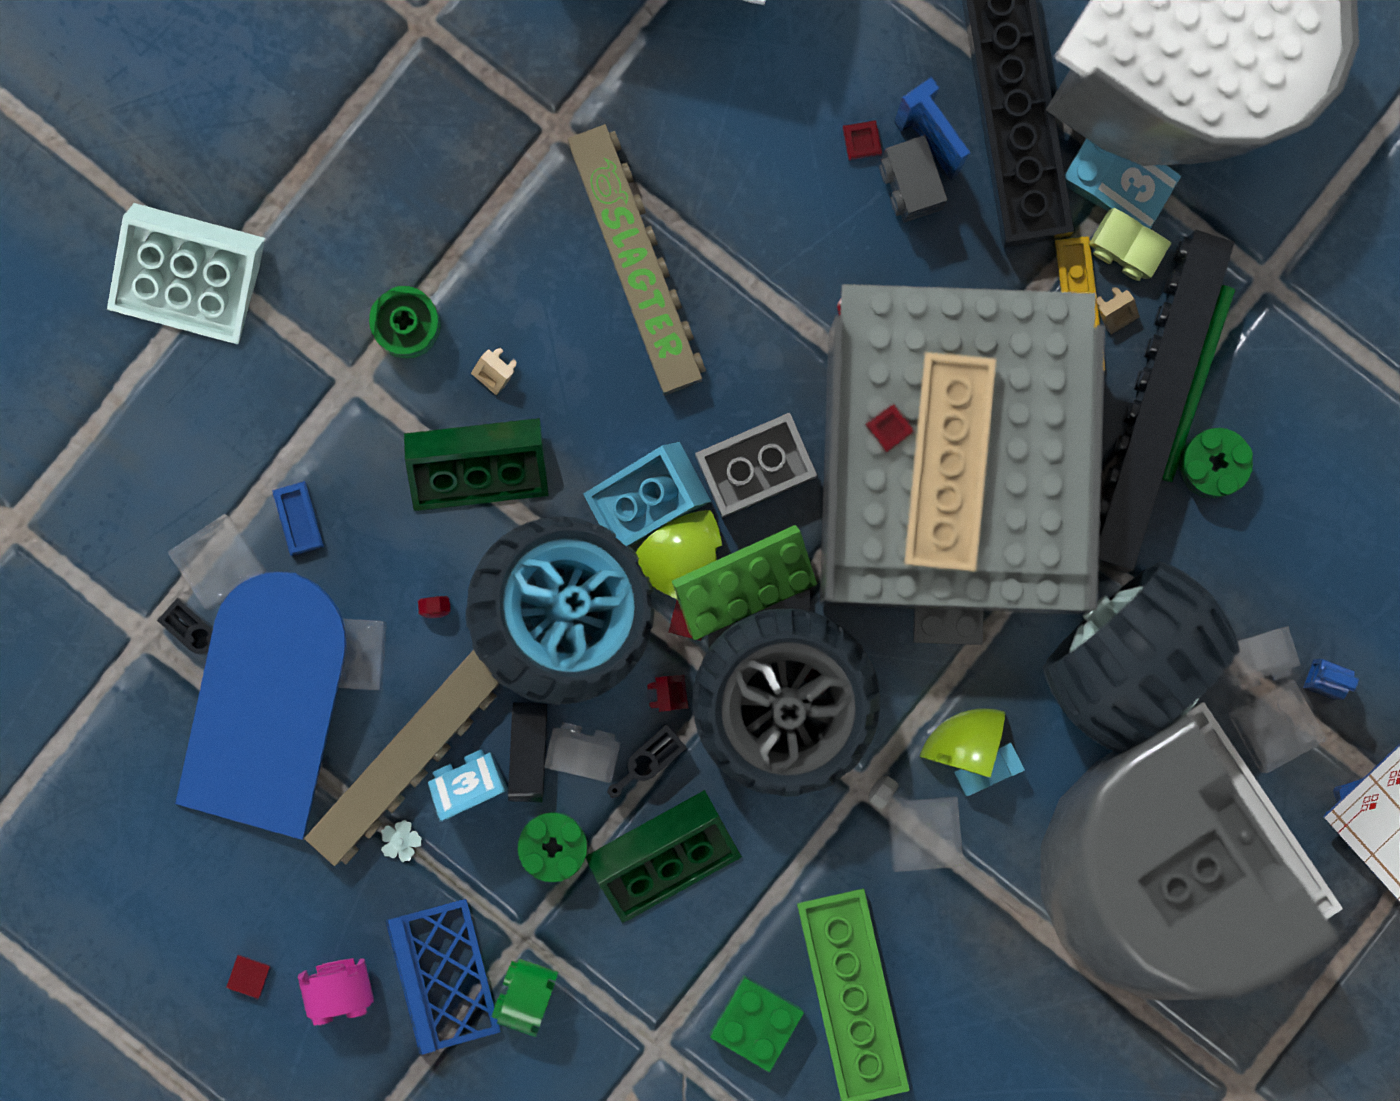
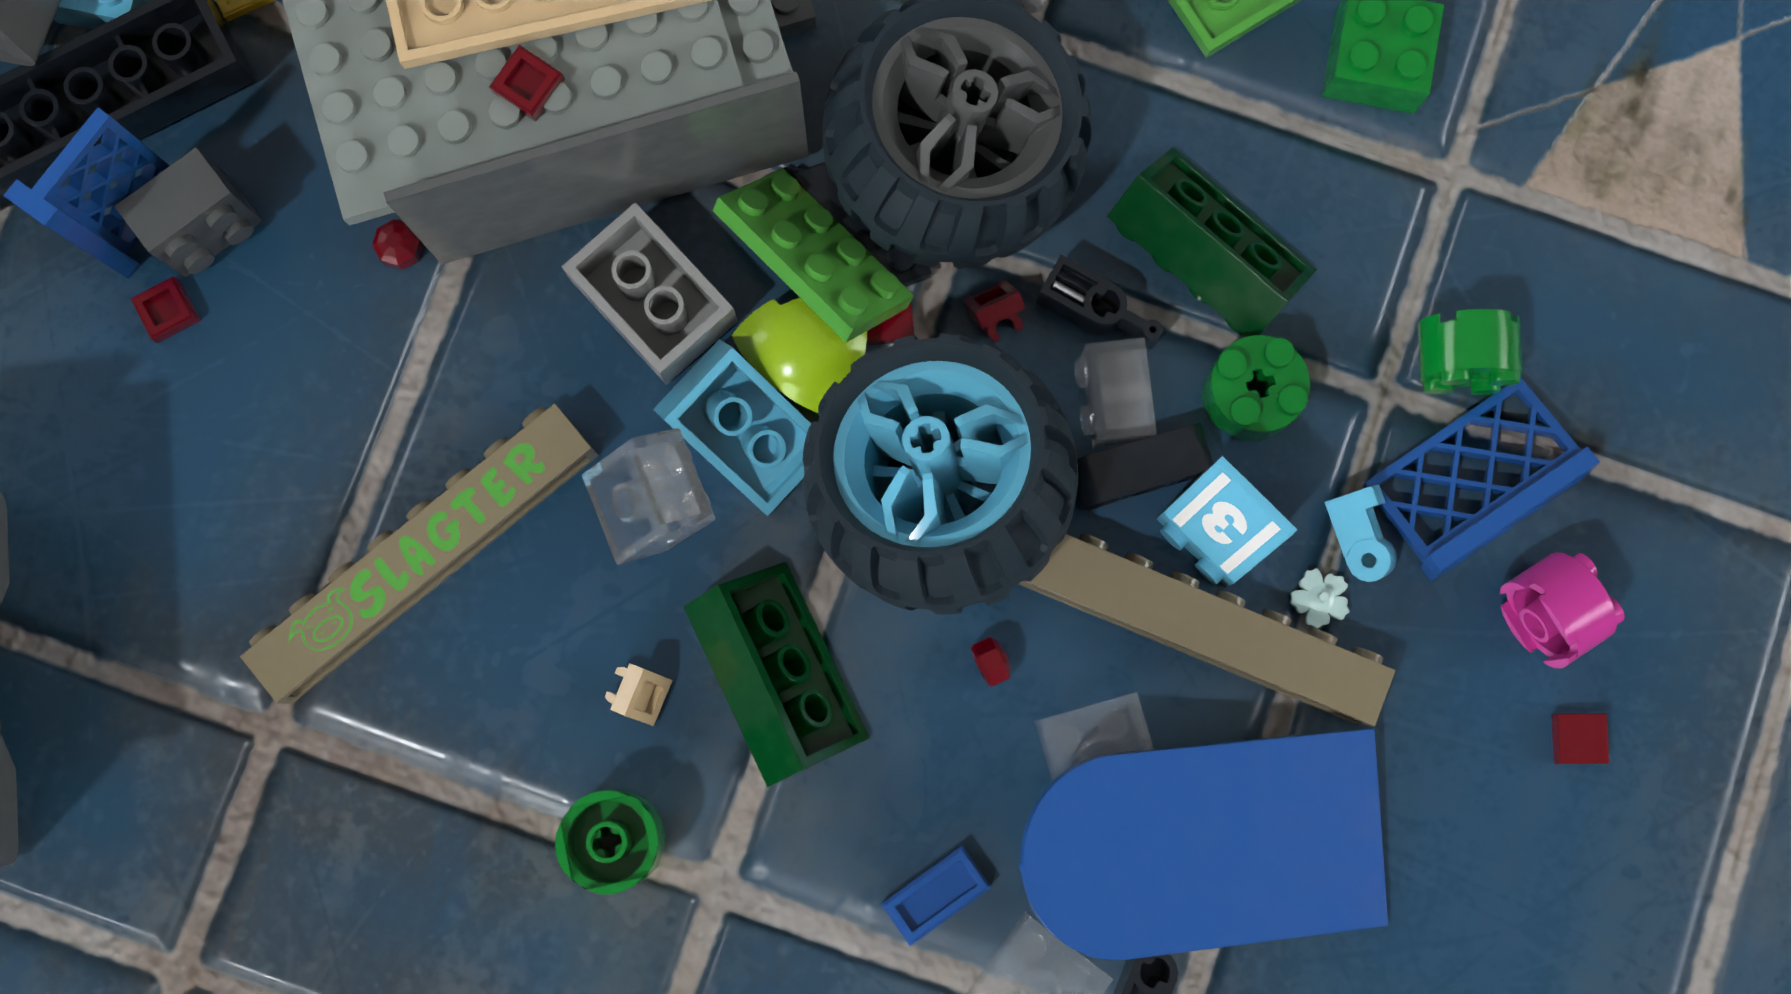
camera: 105 degrees left, 5 degrees down
none -> clear brick [582,428,716,565]
none -> medium azure leg [1325,485,1397,582]

